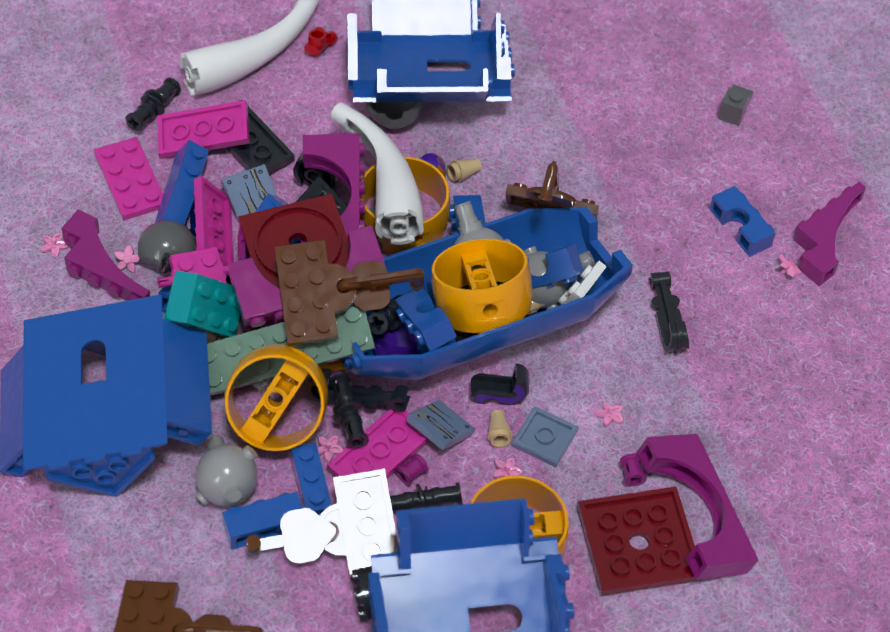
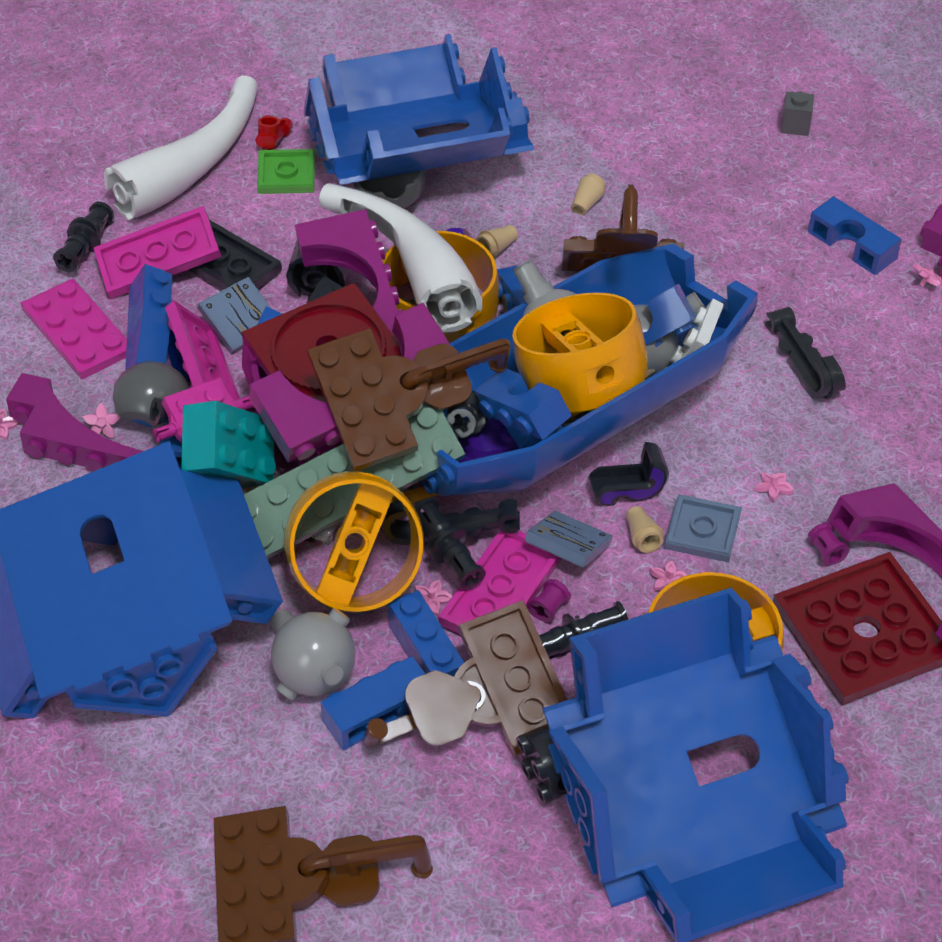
camera: 10 degrees left, 5 degrees down
none -> bright green tile [257,149,315,194]
none -> tan cone [571,173,606,216]

